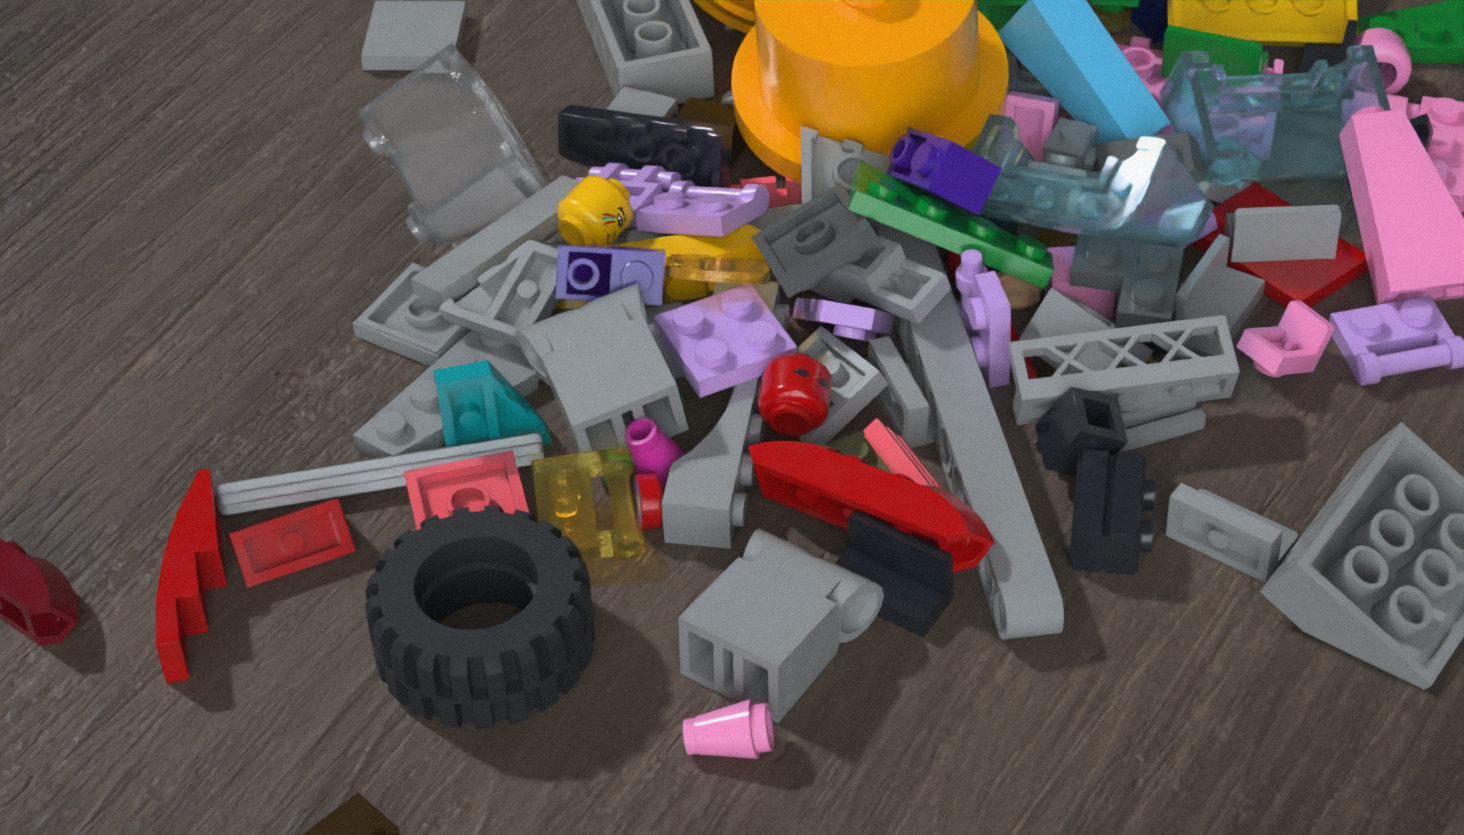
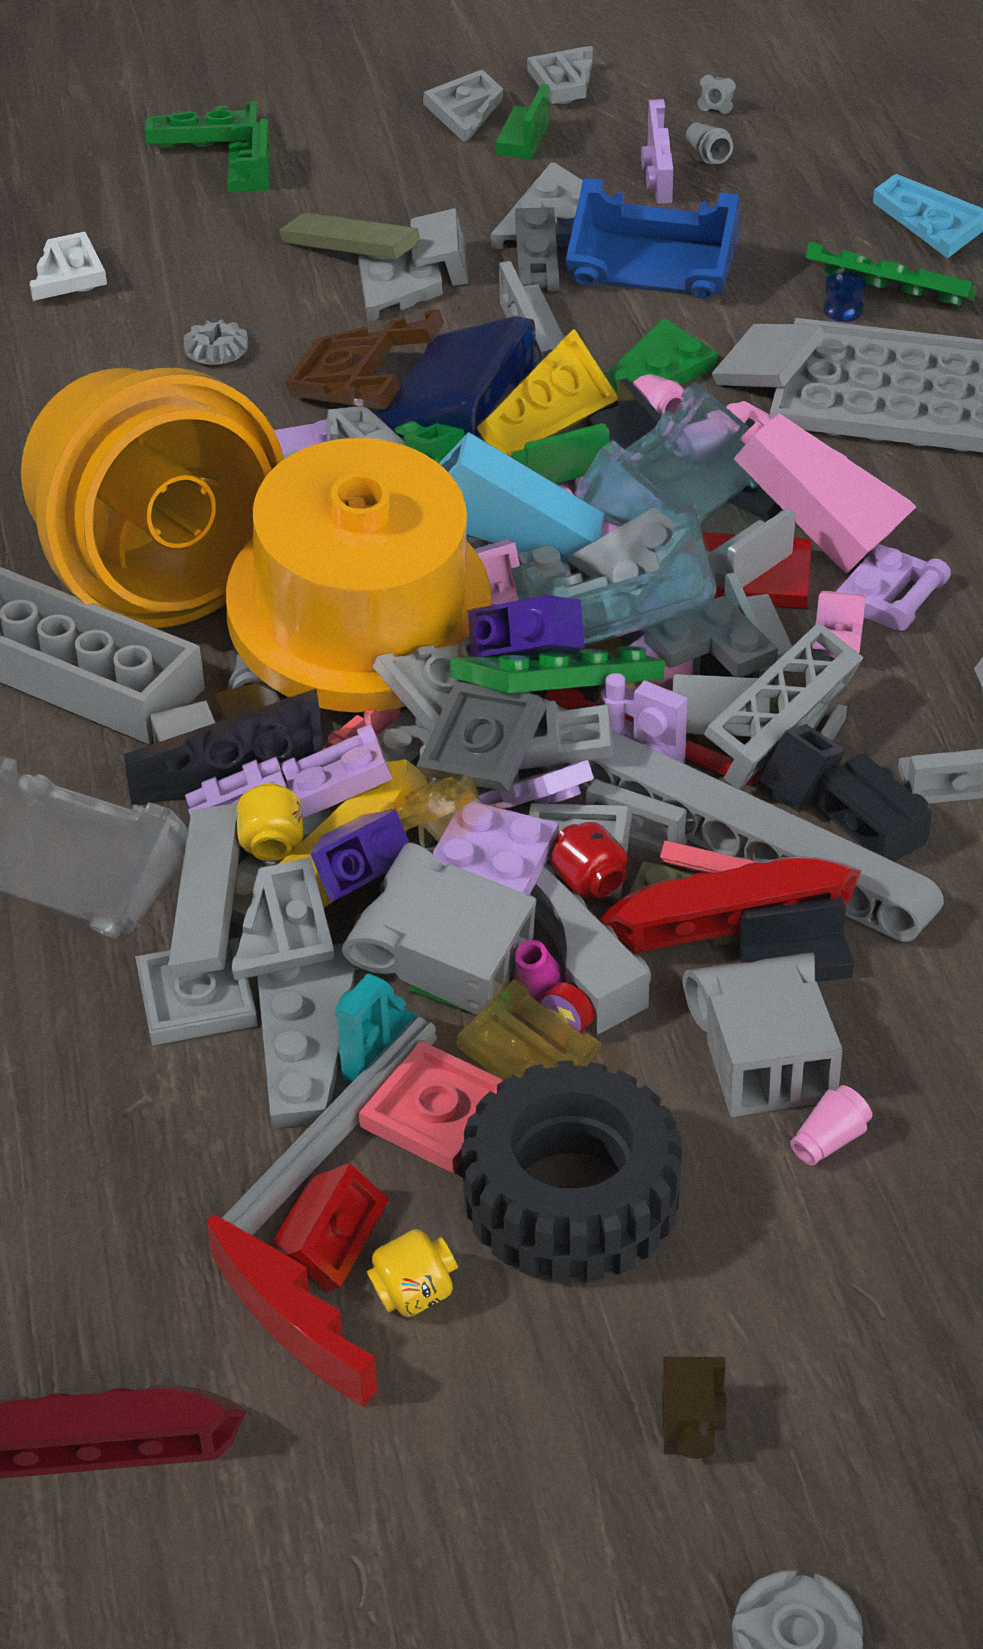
camera: 45 degrees left, 0 degrees up
none -> yellow head [367,1229,458,1317]

